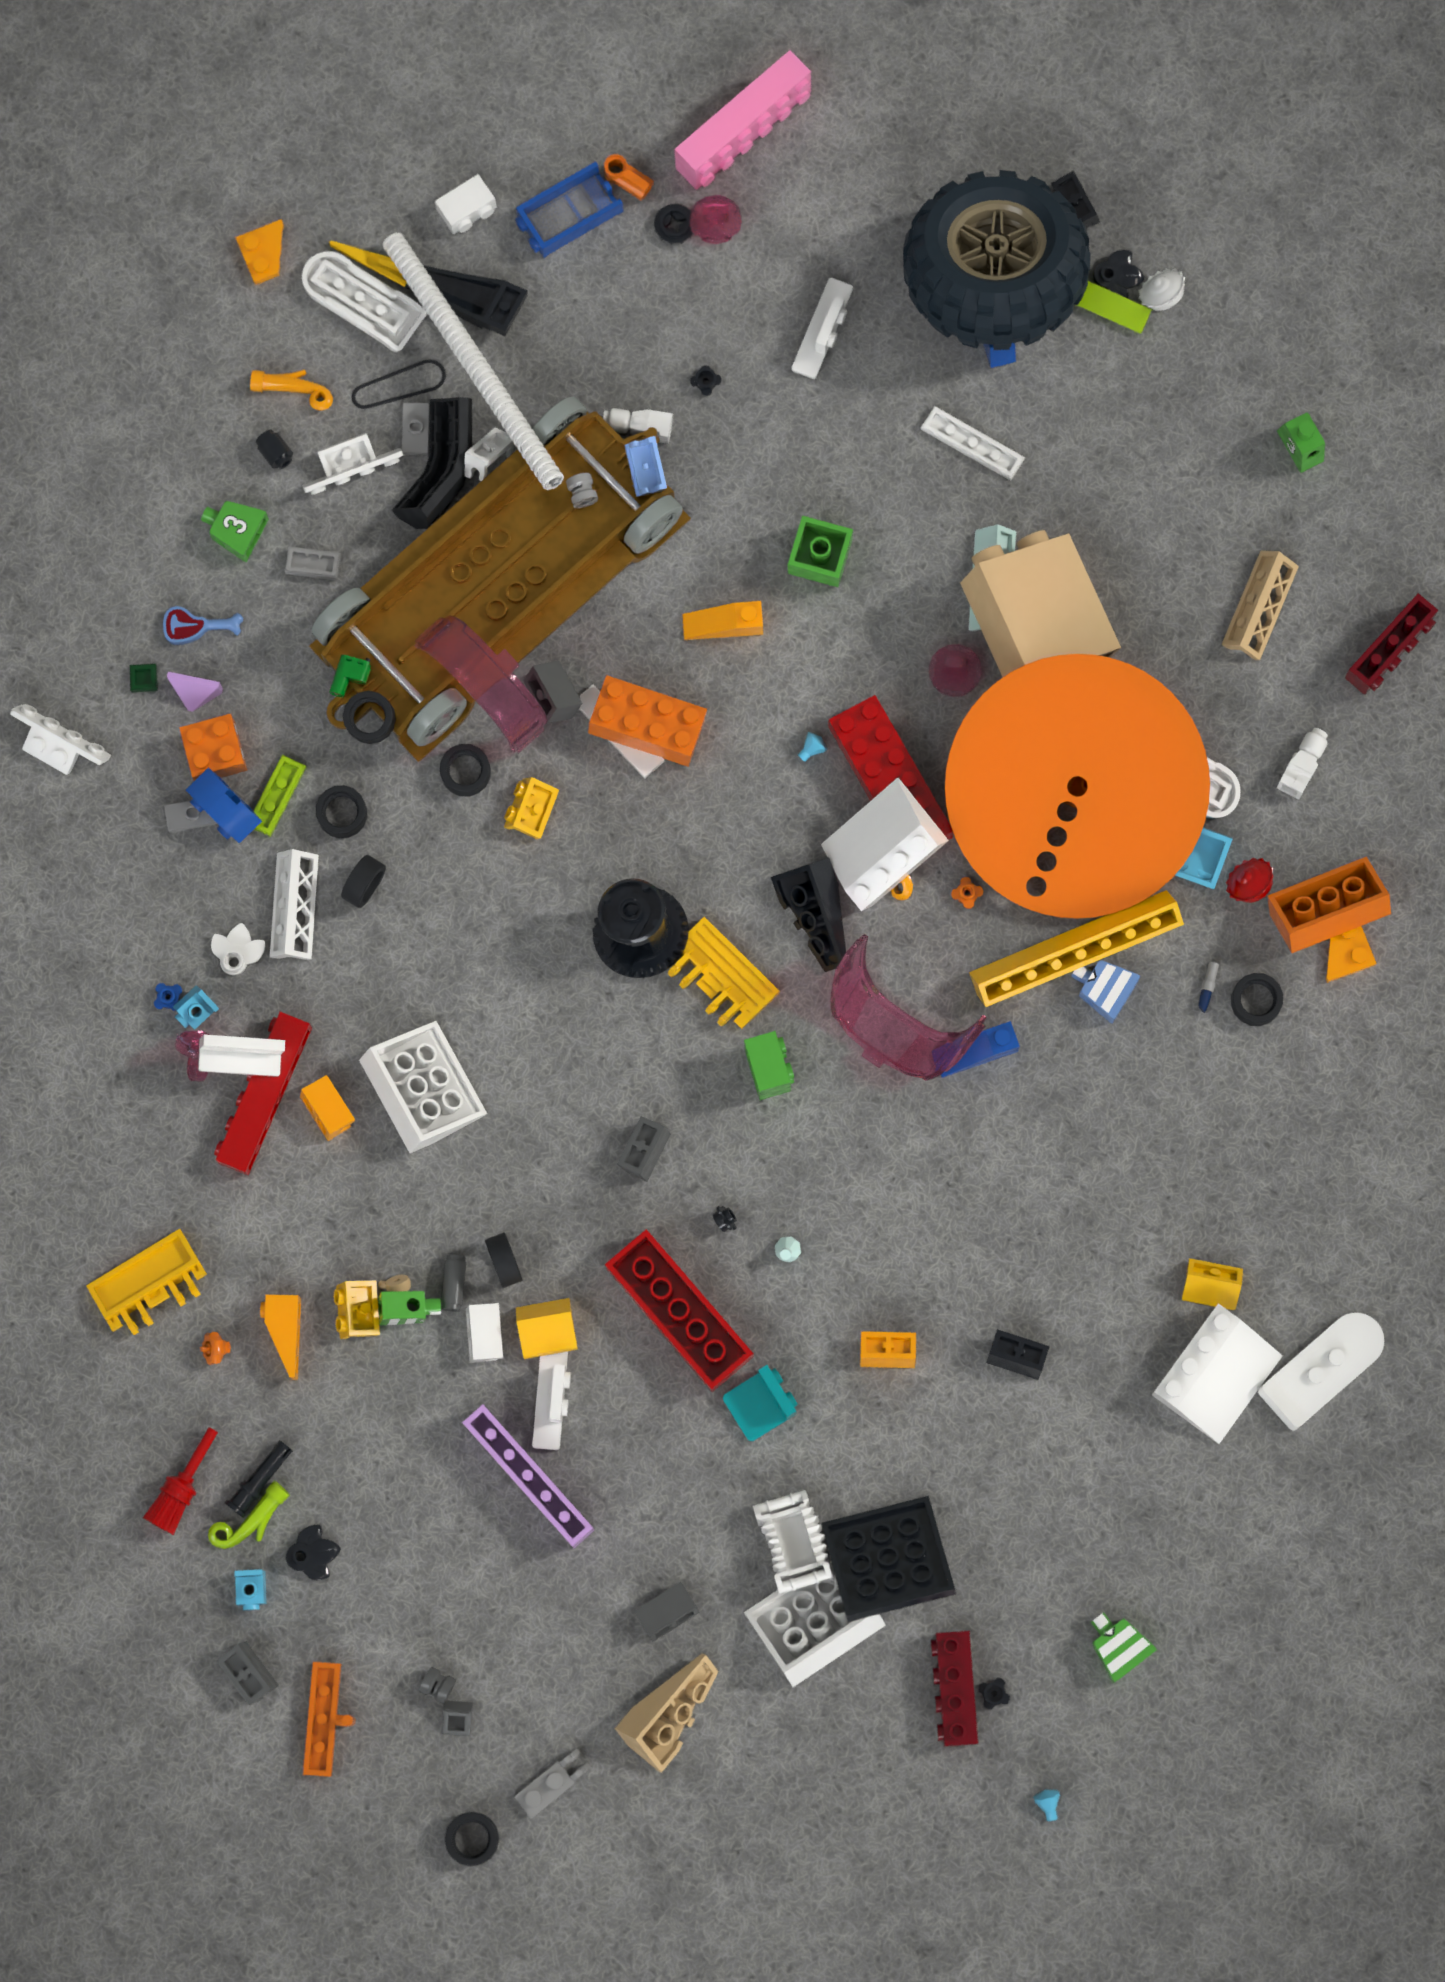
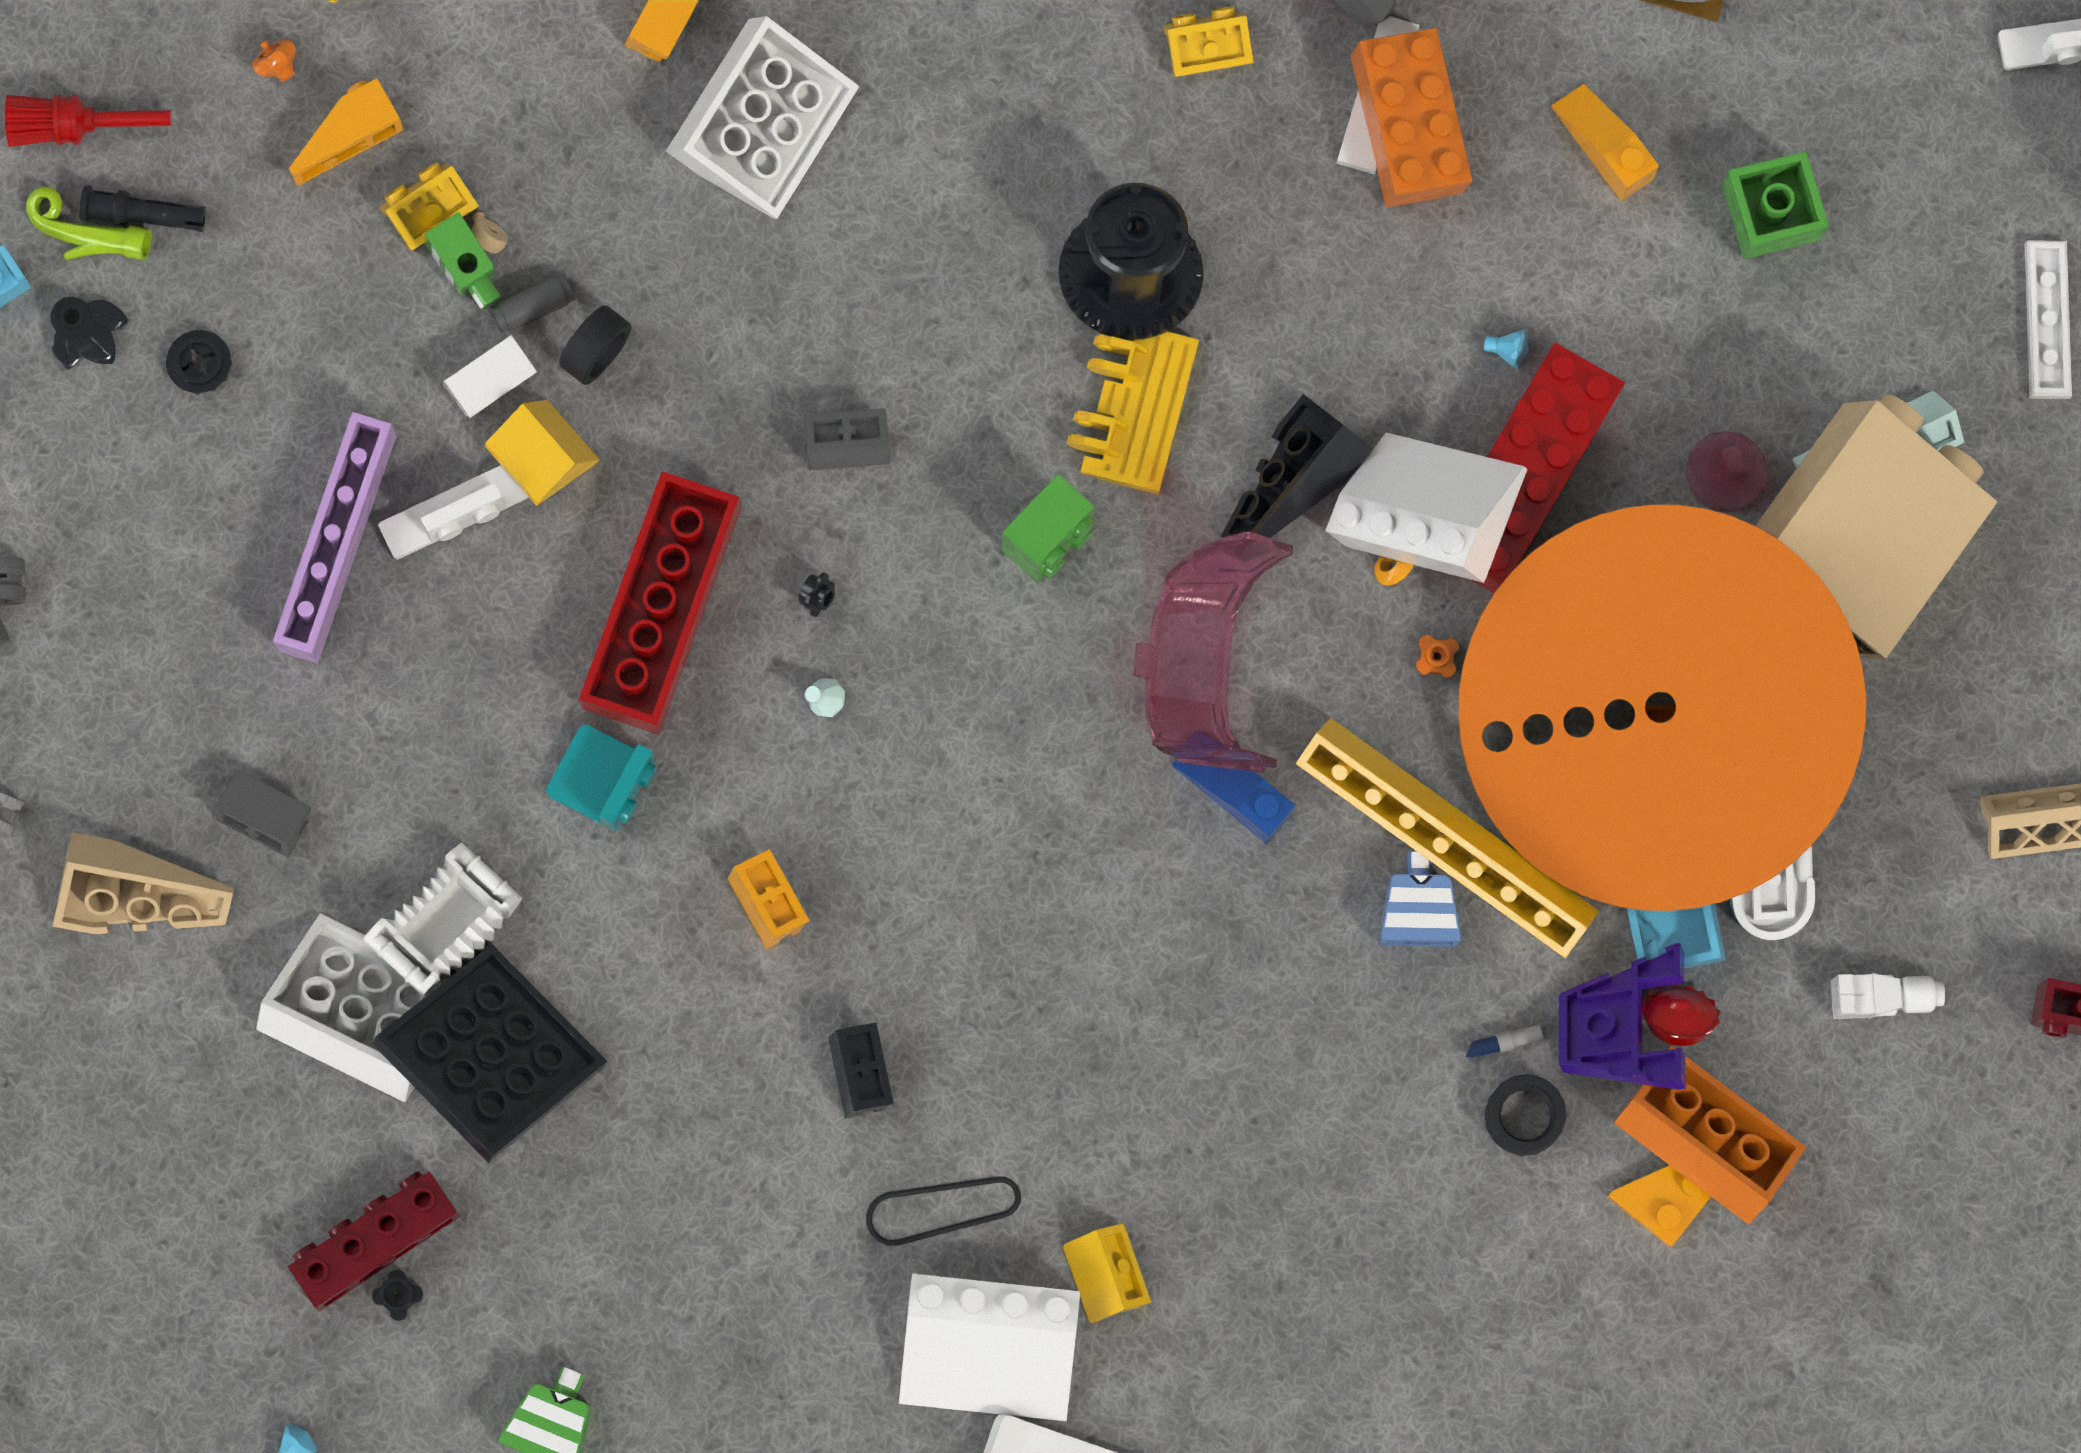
camera: 50 degrees right, 0 degrees up
none -> black gear [166,330,232,395]
none -> black piece [866,1177,1021,1246]
none -> dark purple wing [1559,943,1686,1090]

